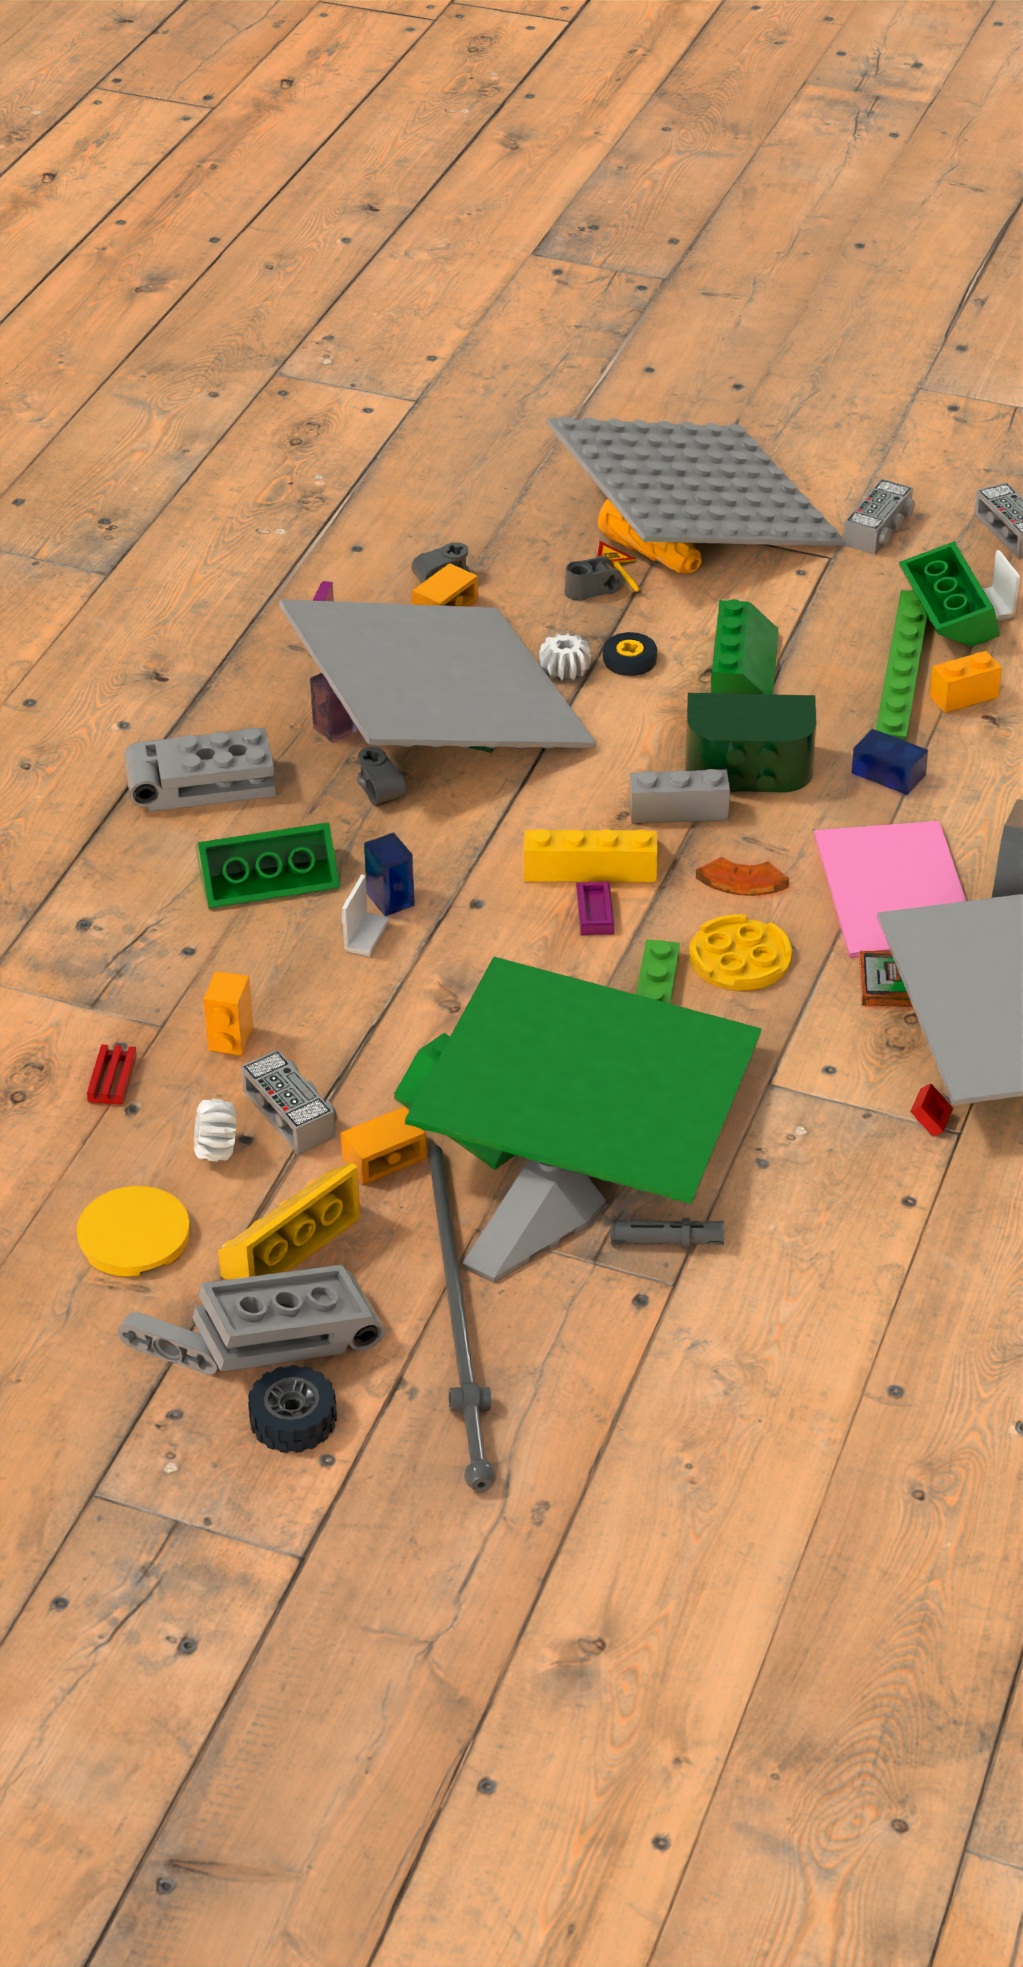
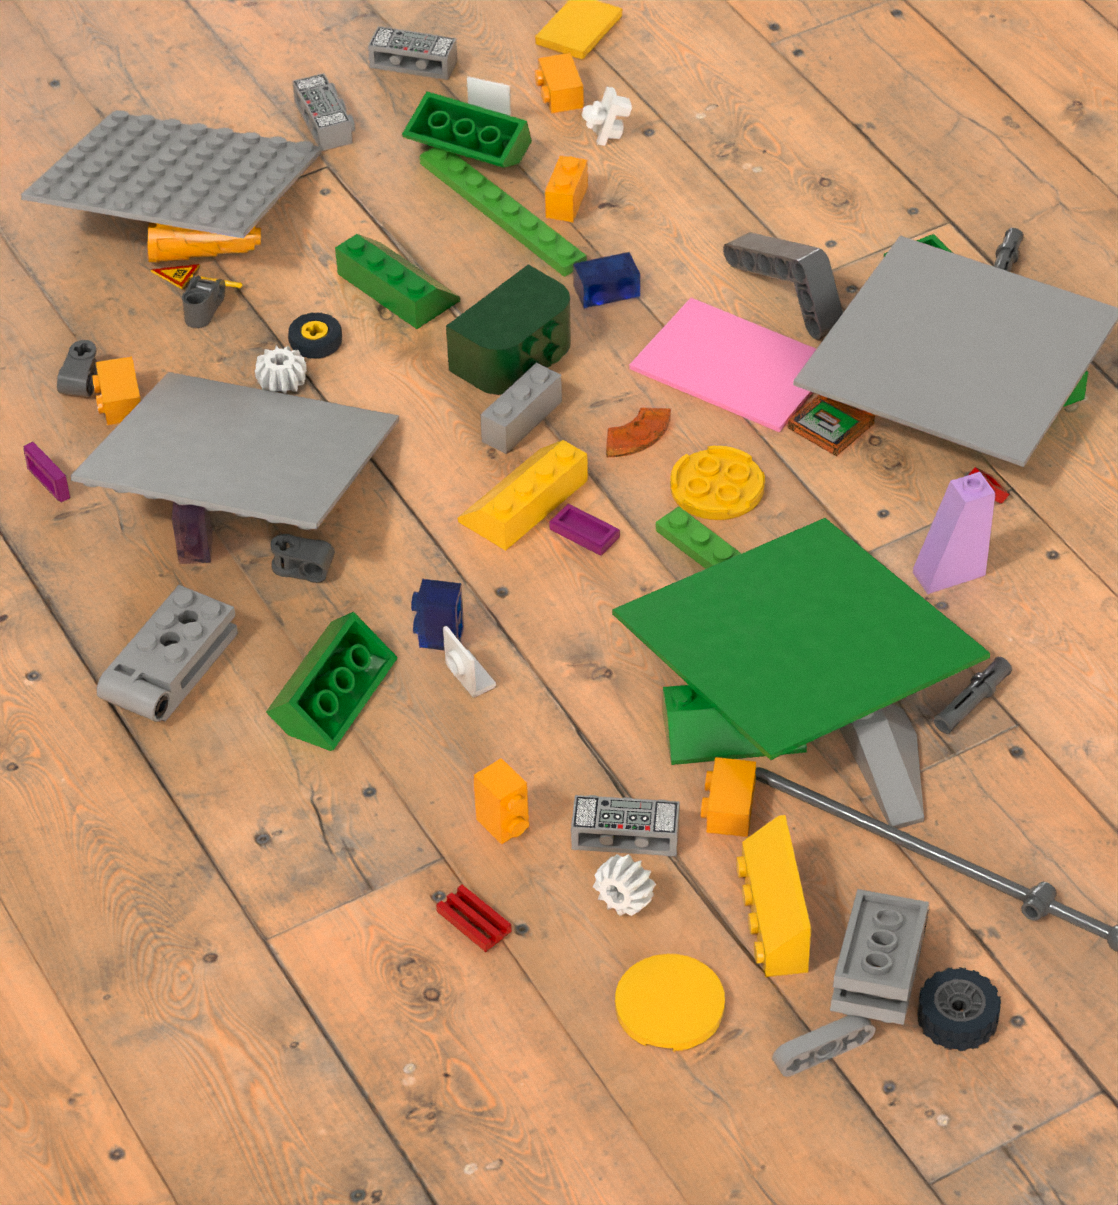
camera: 50 degrees left, 5 degrees up
none -> lavender slope [913,472,995,594]

